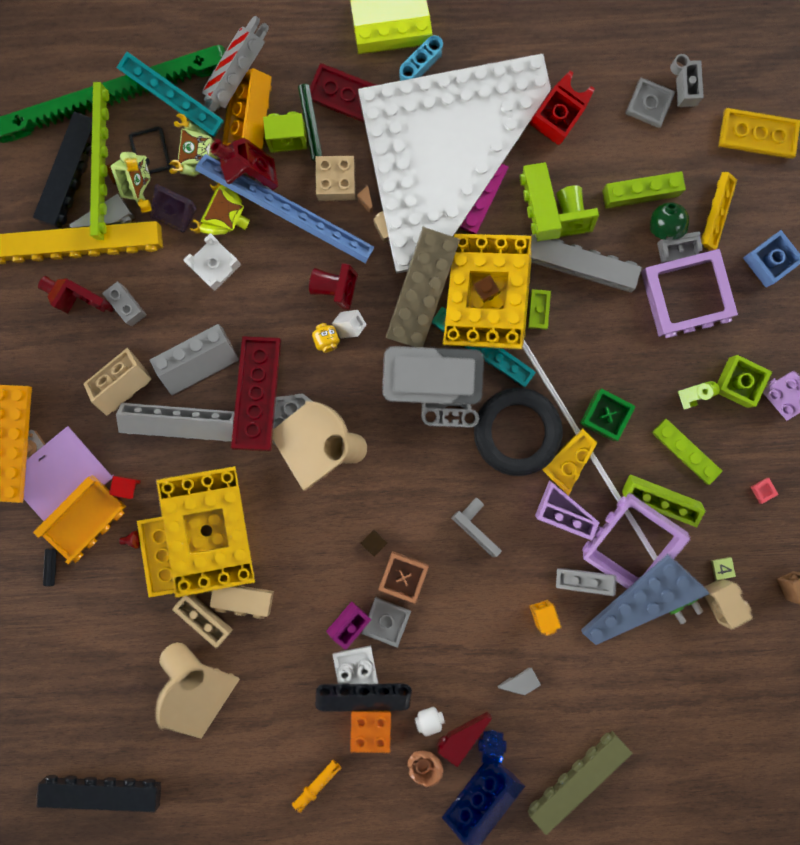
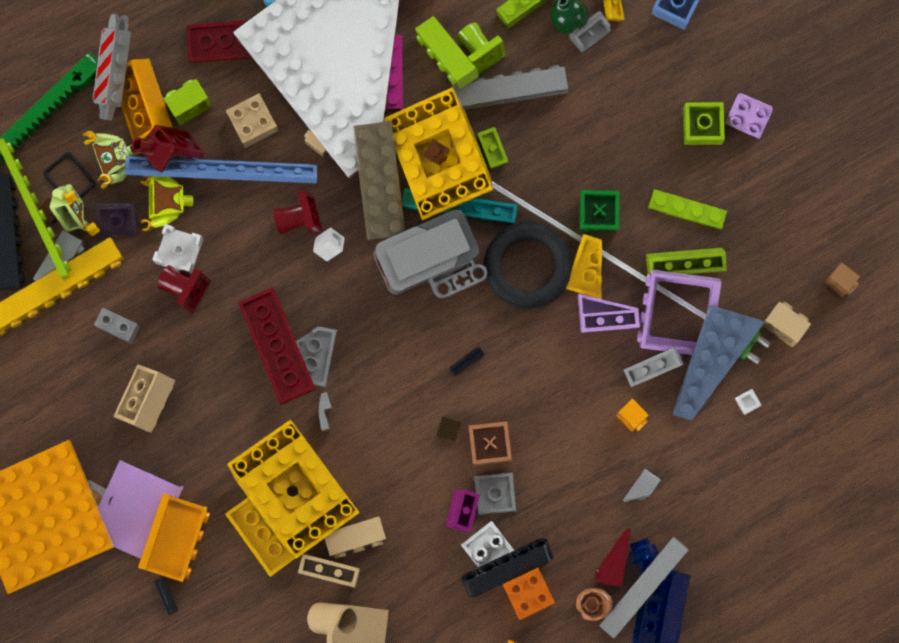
camera: 25 degrees left, 5 degrees down
dark red plate [38,276,114,314] -> none
red panel [109,476,140,499] -> none
teal plate [116,51,225,137] -> none
light grey brick [116,403,235,442] -> none
dark red rock [119,530,141,549] -> none
light grey slope [150,324,240,396] -> none
tan piece [272,401,367,491] -> none
dark green axle [298,84,322,161] -> none
yellow head [312,323,340,353] -> none
medium nougat slope [357,186,373,213] -> none
white head [415,707,445,736] -> none
light grey piece [451,498,502,557] -> none
olive brick [528,731,633,835] -> none
lavender piece [641,249,738,338] -> none
lime leg [678,381,720,409] -> none
yellowish green tile [711,557,736,580] -> none
coral tile [750,478,779,504] -> none
none -> dark red plant [157,265,211,314]
none -> light grey slope [319,392,332,432]
none -> black axle [450,347,484,376]
none -> light grey tile [599,537,689,638]
none -> white tile [735,389,762,415]

